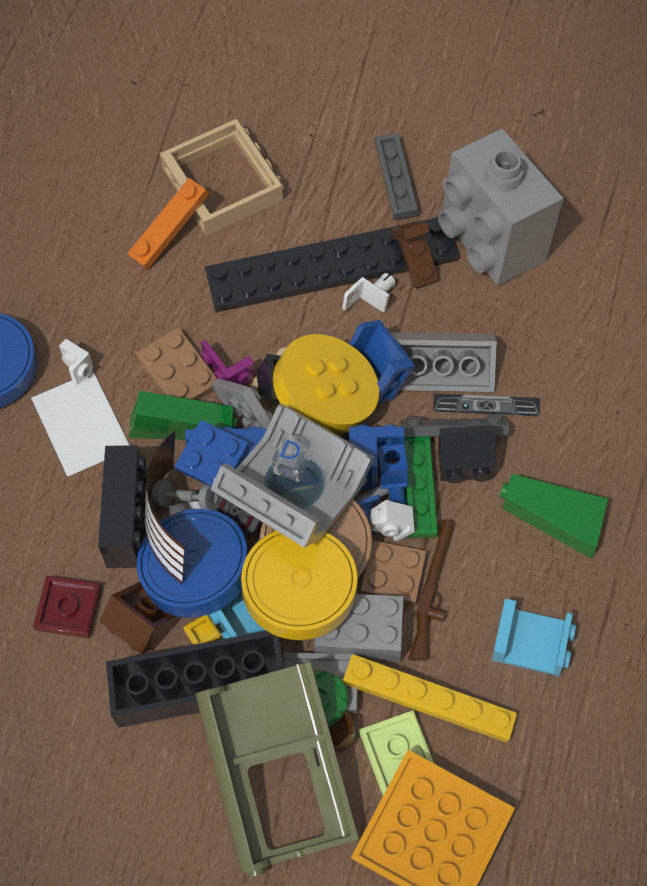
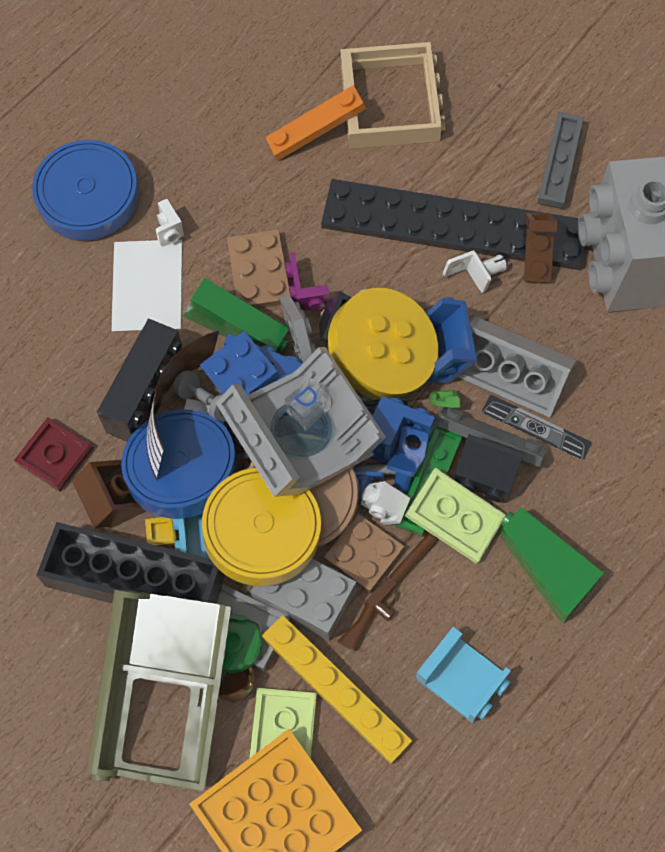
camera: 25 degrees right, 5 degrees up
none -> yellowish green tile [404,468,506,563]
none -> bright green tile [429,390,460,408]

